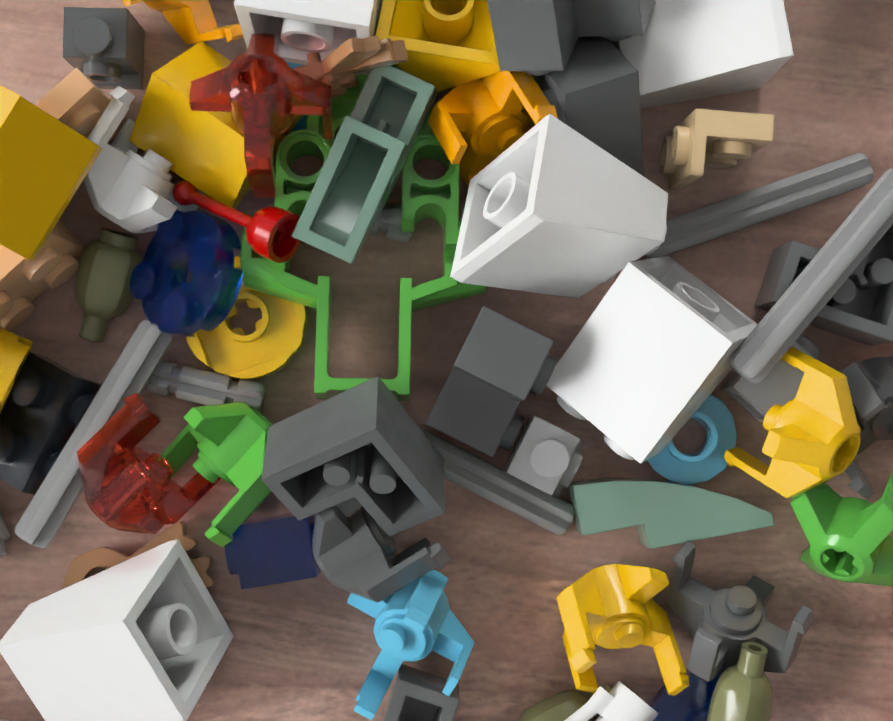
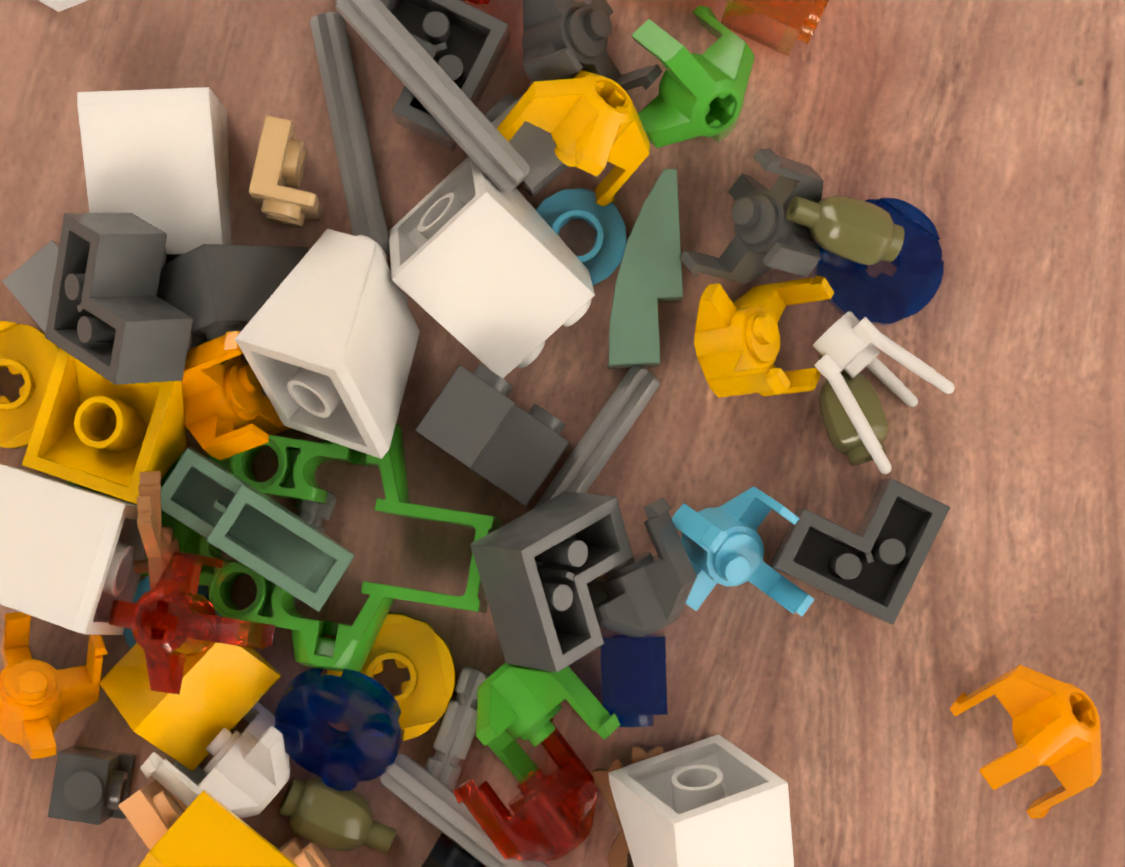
camera: 80 degrees left, 0 degrees up
red hinge [172,181,301,263] -> none
light grey brick [503,415,585,497] -> none

